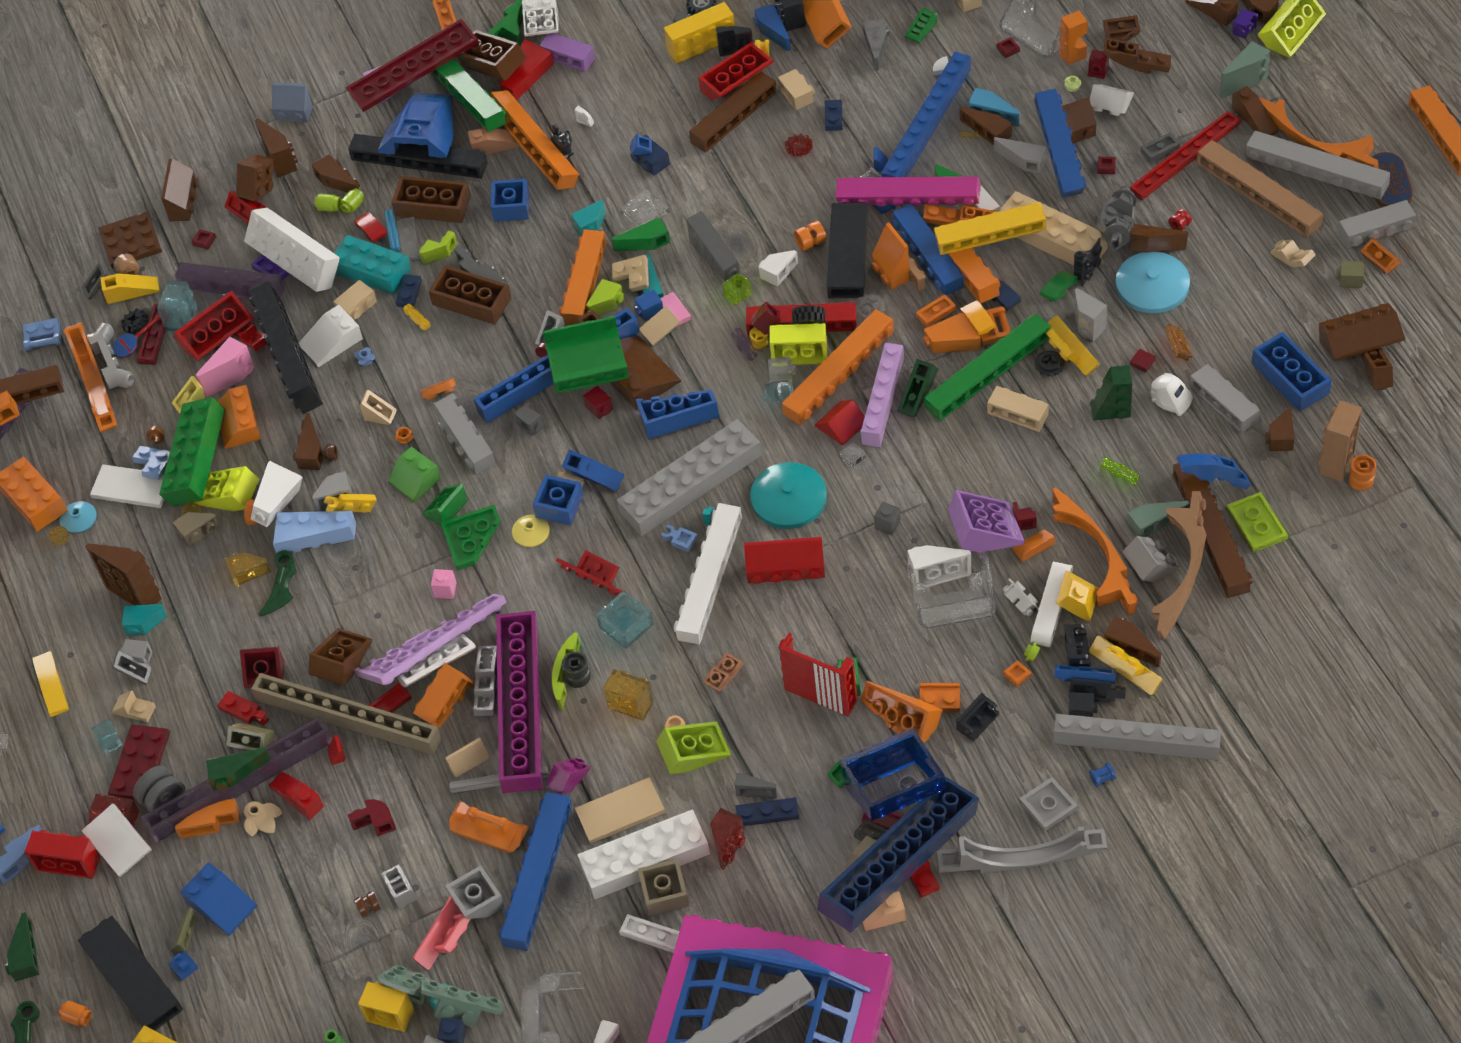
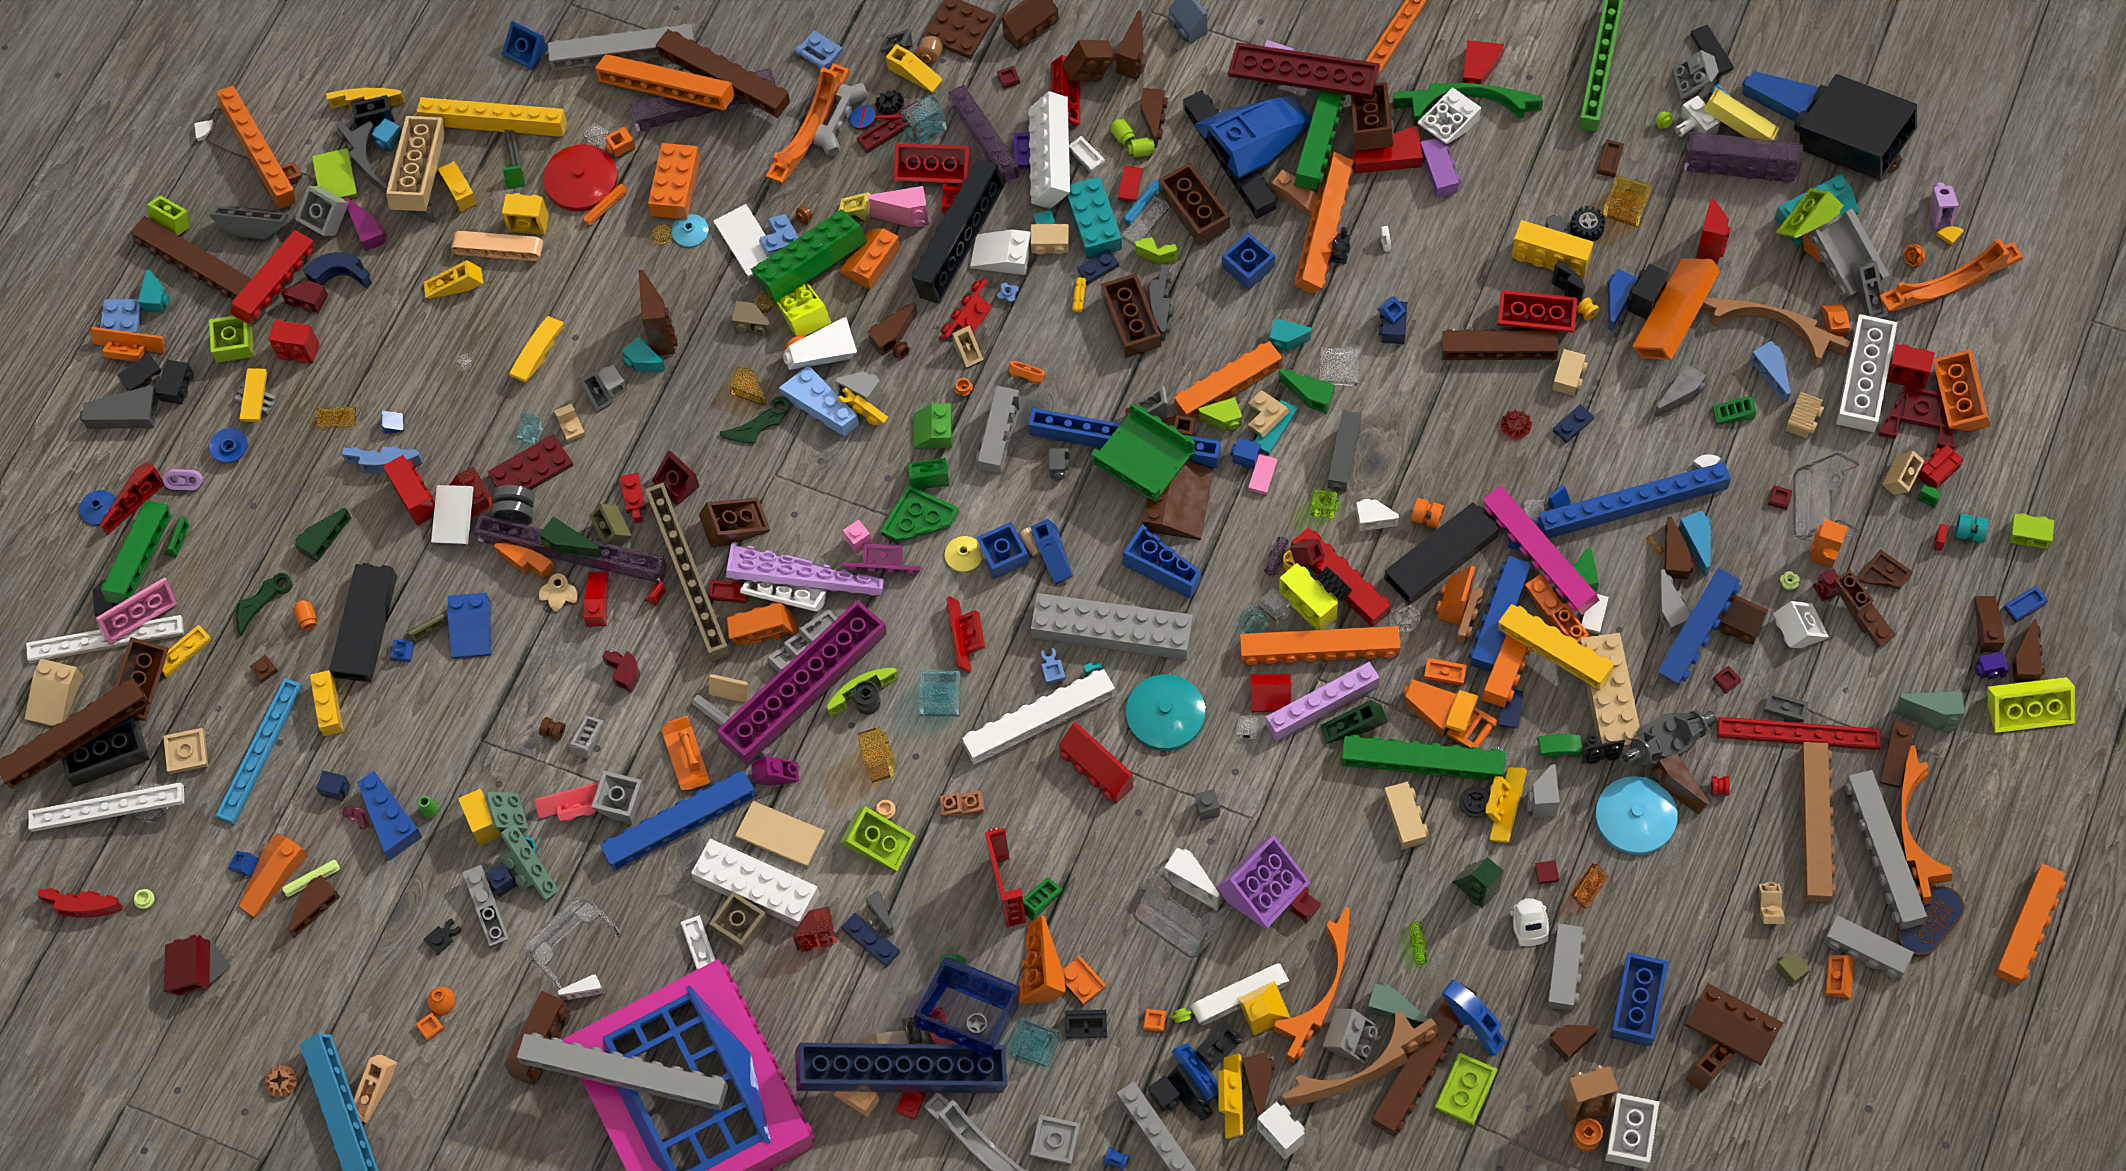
camera: 45 degrees right, 10 degrees up
dark red brick [583,385,613,419] -> none
tan slope [639,306,681,346] -> none
white hinge [1003,578,1039,617] -> none
orange slope [1012,529,1055,562] -> none
none -> magenta bracket [842,544,921,574]
none -> red bracket [939,278,992,341]
none -> clear light blue slope [1010,1017,1060,1068]
none -> teal tile [1033,210,1055,224]
none -> white tile [1069,136,1105,173]
none -> white brick [1257,1102,1305,1160]
none -> white brick [1605,1093,1659,1169]

